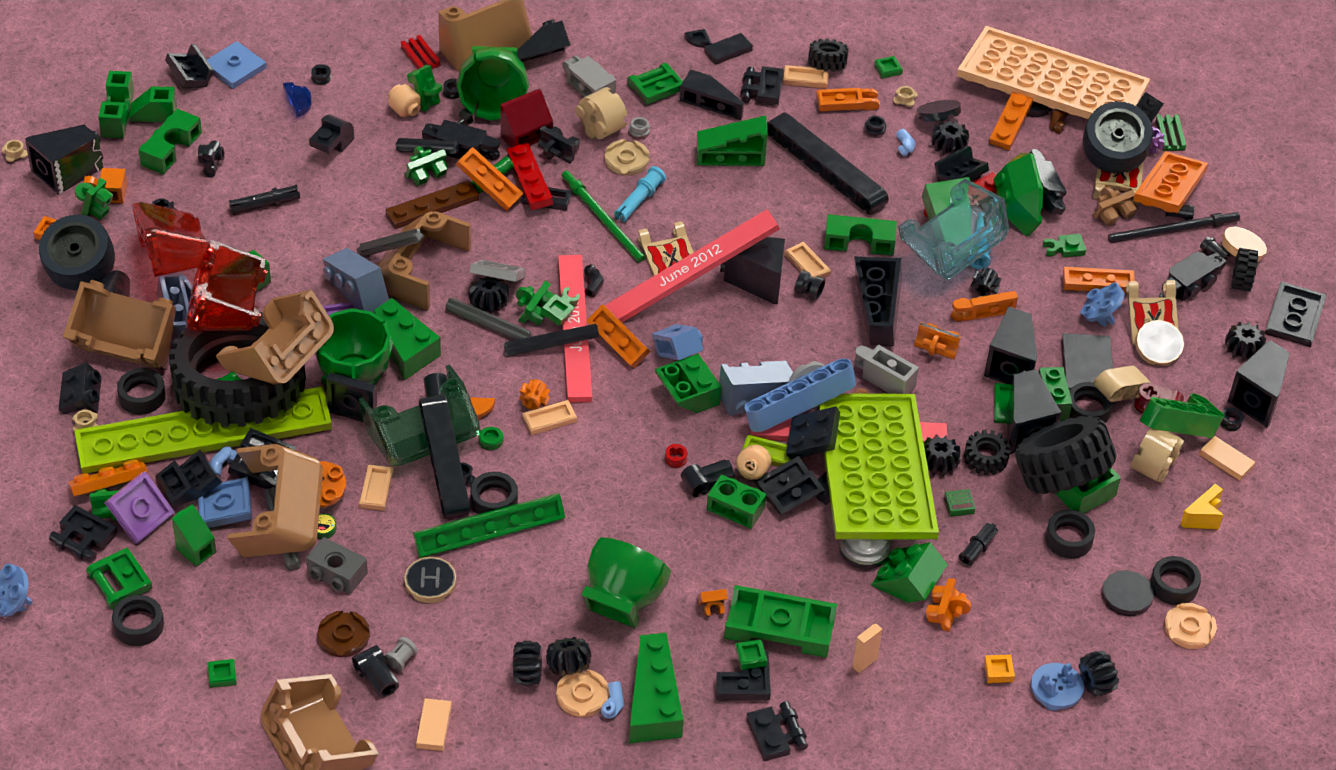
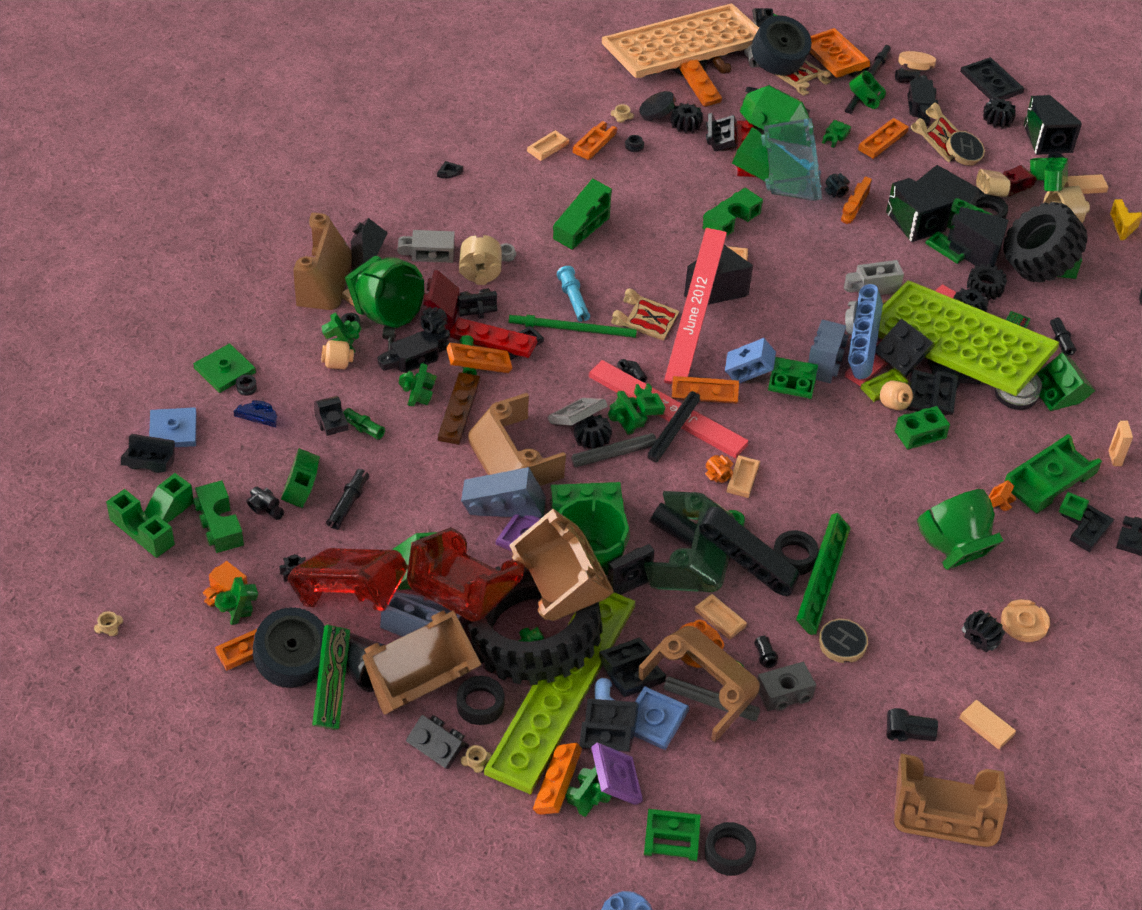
camera: 50 degrees left, 0 degrees up
black slope [25,125,103,195] -> none
black plate [49,505,118,562] -> none
green slope [172,504,216,567] -> none
green tile [208,659,237,688] -> none
reddish brown tile [317,611,370,657] -> none
dark grey axle [357,229,423,257] -> none
light grey bush [384,637,418,672] -> none
black axle [395,138,460,154] -> none
red tile [401,35,441,69] -> none
black gear [546,637,592,676] -> none
light blue arm [601,682,624,718] -> none
tan tile [604,139,649,175] -> none
green plate [627,62,683,104] -> none
green wedge [629,632,684,743] -> none
red bush [665,444,688,468] -> none
black slope [679,69,744,120] -> none
black piece [680,459,735,498] -> none
black tile [704,33,753,65] -> none
black plate [740,66,784,105] -> none
black beam [767,112,889,214] -> none
black wheel [794,270,826,300] -> none
black tyre [808,38,849,72] -> none
black wedge [854,256,902,346] -> none
green tile [874,56,903,79] -> none
light blue arm [896,129,916,157] -> none
orange hips [914,322,961,359] -> none
orange hips [926,578,972,631] -> none
black tyre [1045,510,1096,559] -> none
medium blue plate [1080,282,1125,327] -> none
medium nougat hips [1092,187,1137,226] -> none
black tyre [1231,247,1259,292] -> none
none -> green plate [193,343,256,393]
none -> green slope [280,448,320,508]
none -> green tile [312,625,350,730]
none -> green pin [343,408,385,440]
none -> black gear [420,307,447,334]
none -> black pin [754,636,778,668]
none -> green piece [849,71,886,109]

